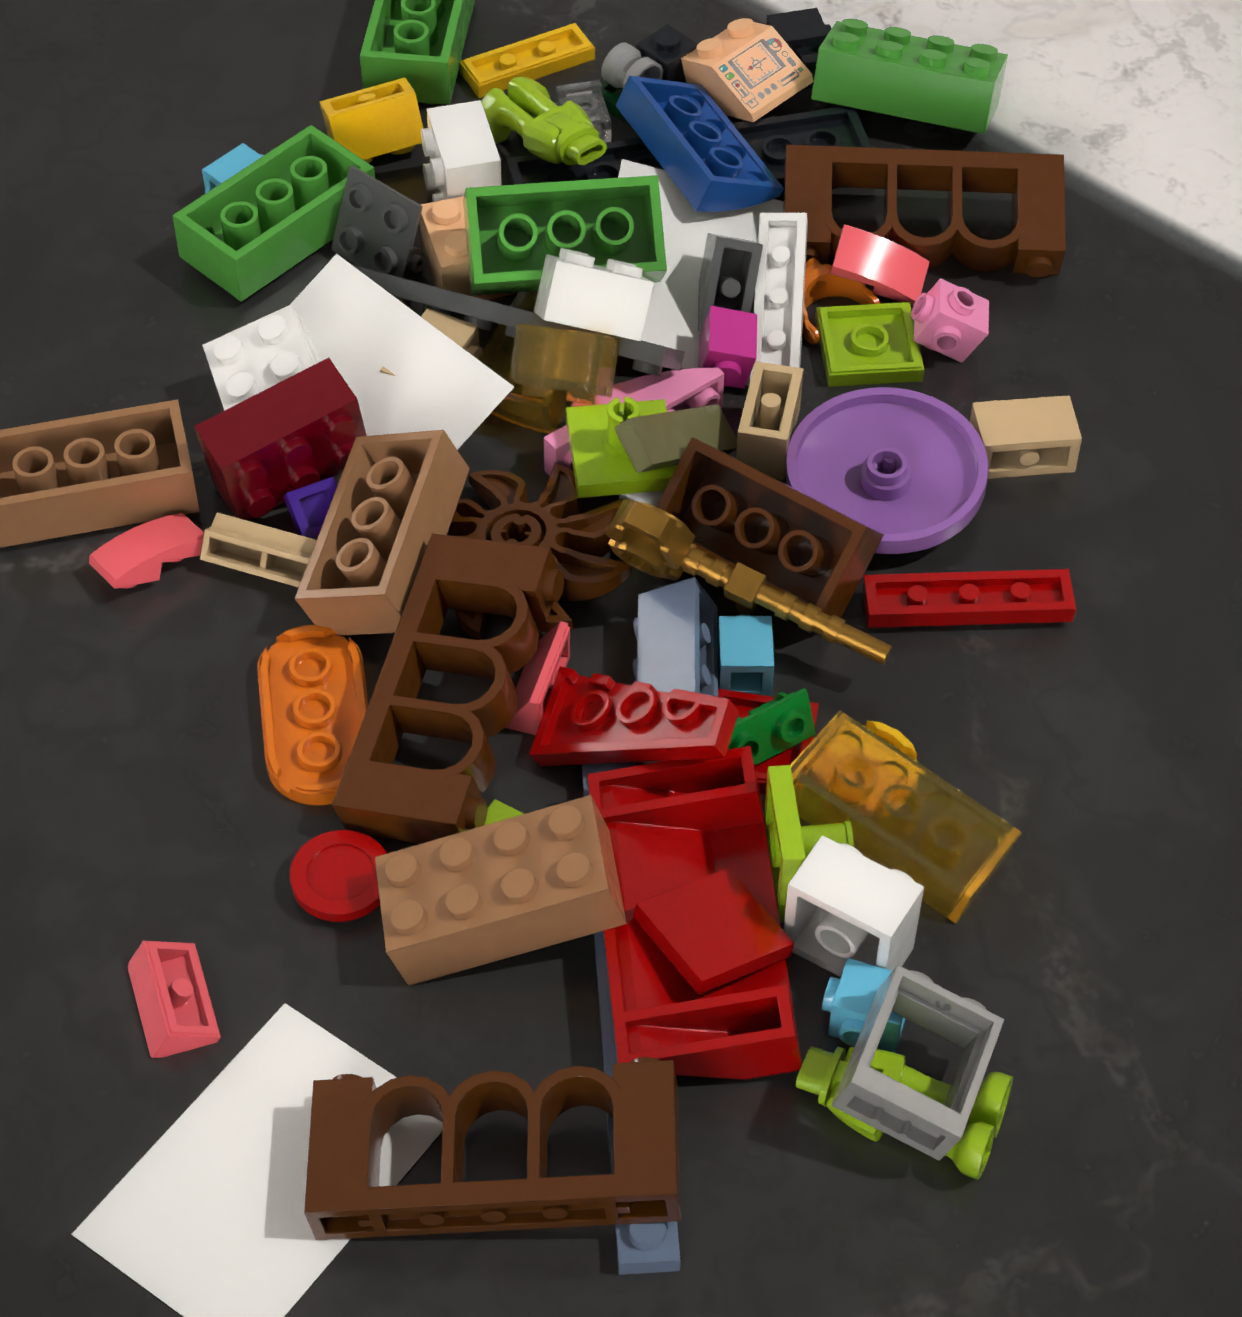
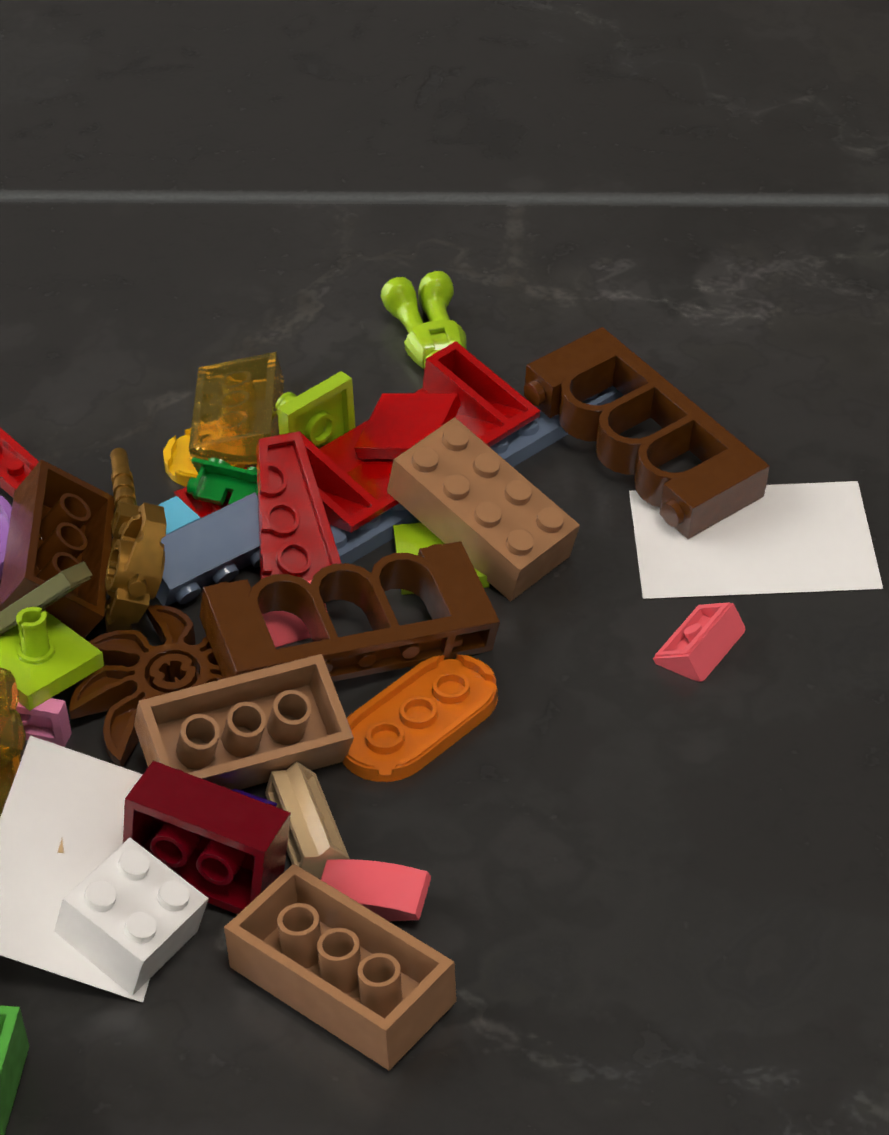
camera: 125 degrees left, 10 degrees down
red piece [290,830,387,922] -> none
white brick [783,835,924,977] -> none
medium azure brick [821,958,906,1053] -> none
light grey window [831,965,1004,1161] -> none

